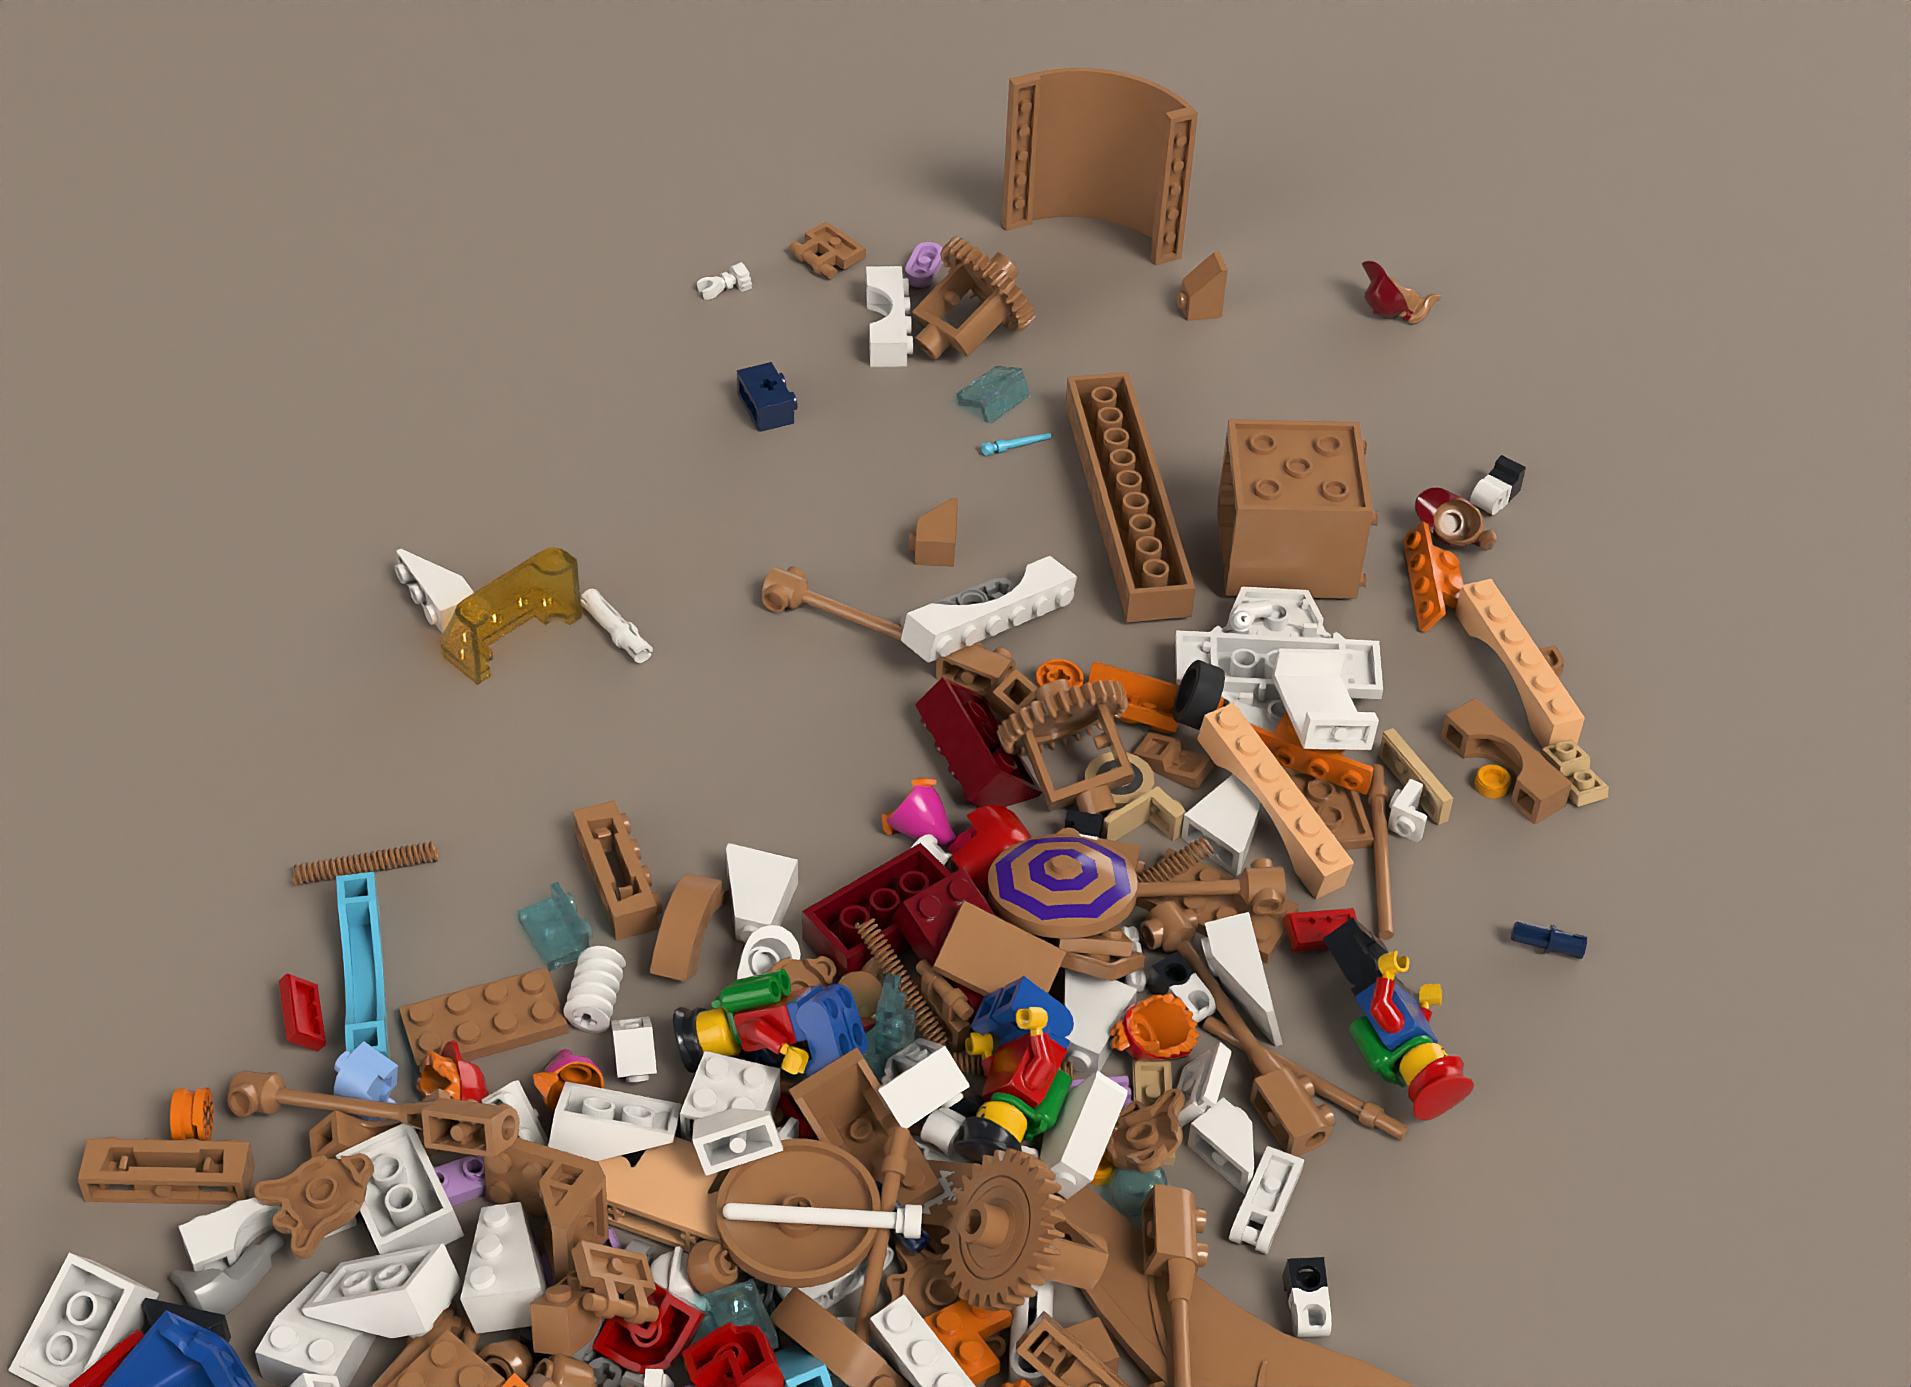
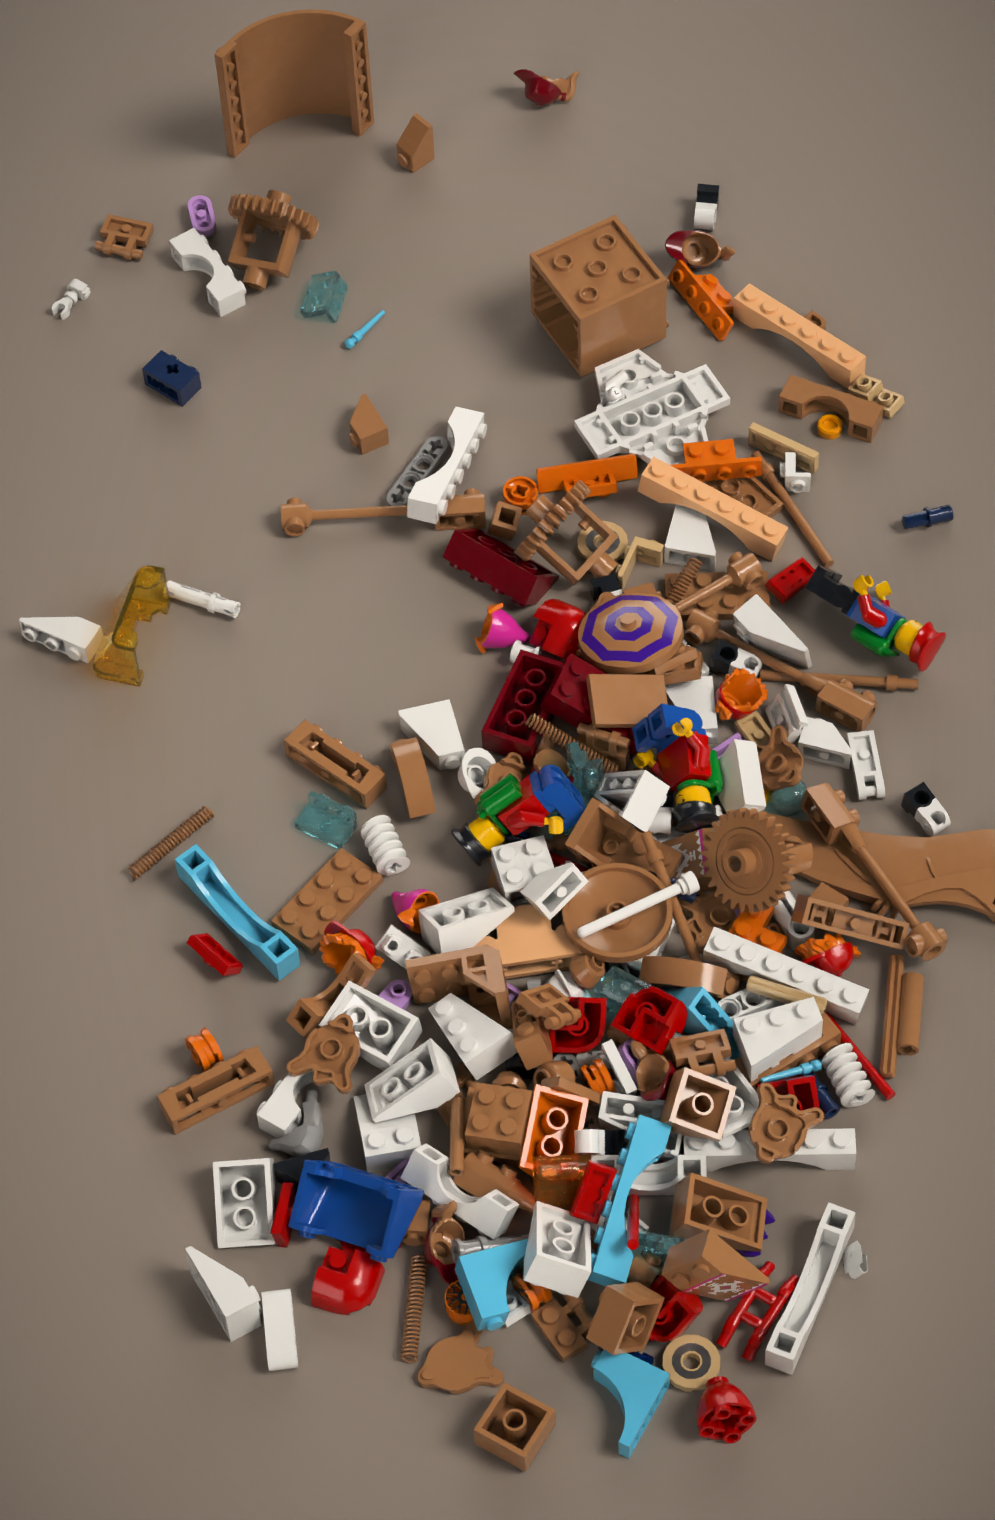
camera: 25 degrees left, 10 degrees up
medium nougat bar [227,1070,520,1158] -> none
light blue cylinder [333,1042,398,1121] -> none
white slope [611,1016,657,1082] -> none
medium nougat brick [1065,372,1196,623] -> none
medium nougat slope [1133,732,1214,789] -> none
black tyre [1172,660,1225,730] -> none
white panel [1272,648,1379,750] -> none

